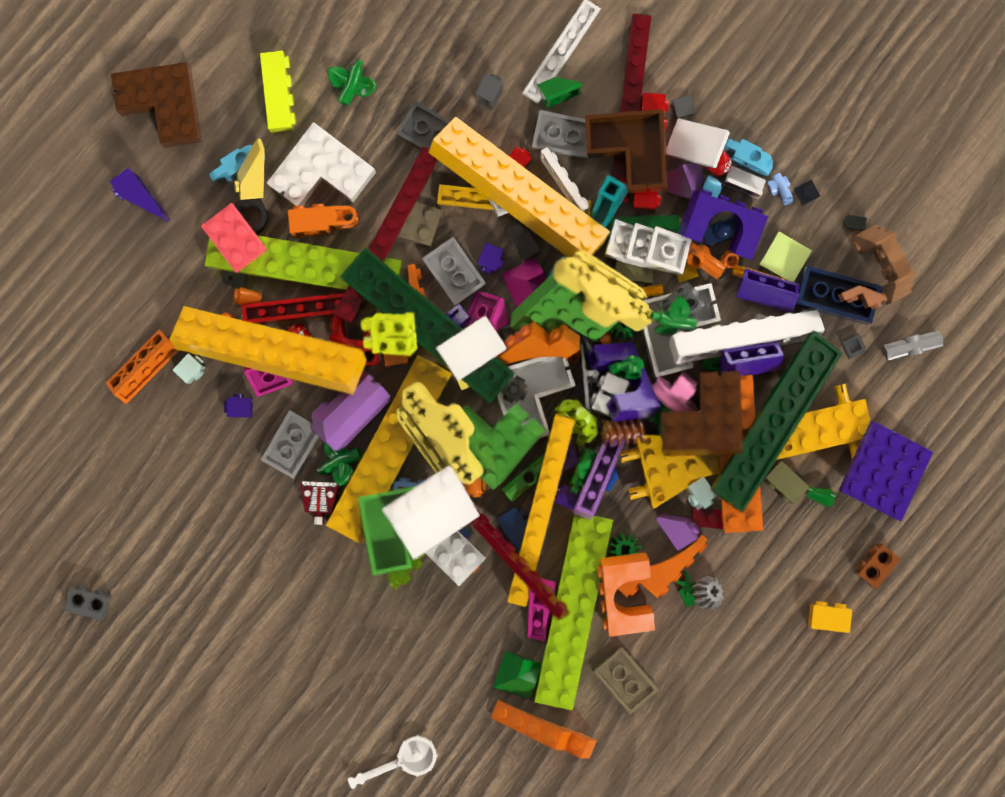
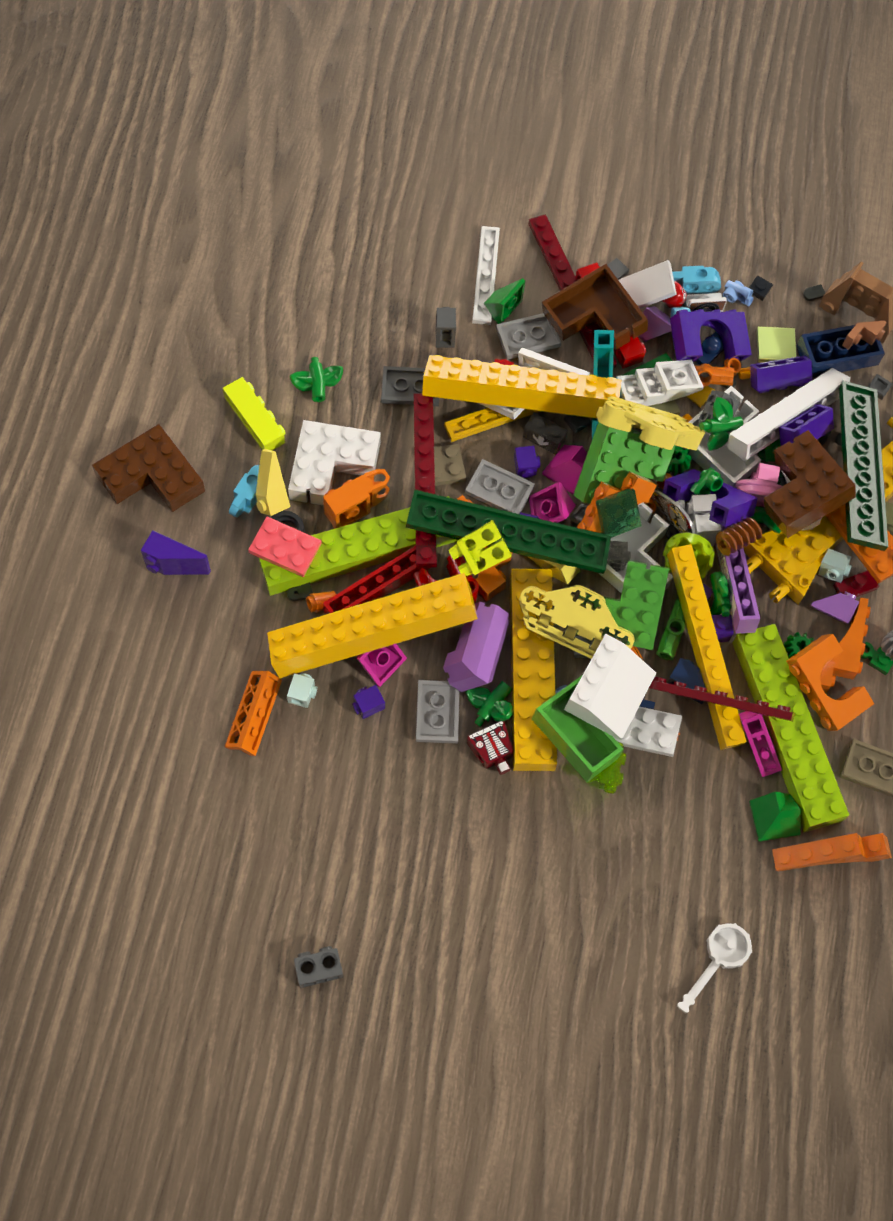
camera: 30 degrees left, 20 degrees down
white tile [436,316,507,381] -> none
none -> clear green plate [596,488,642,538]

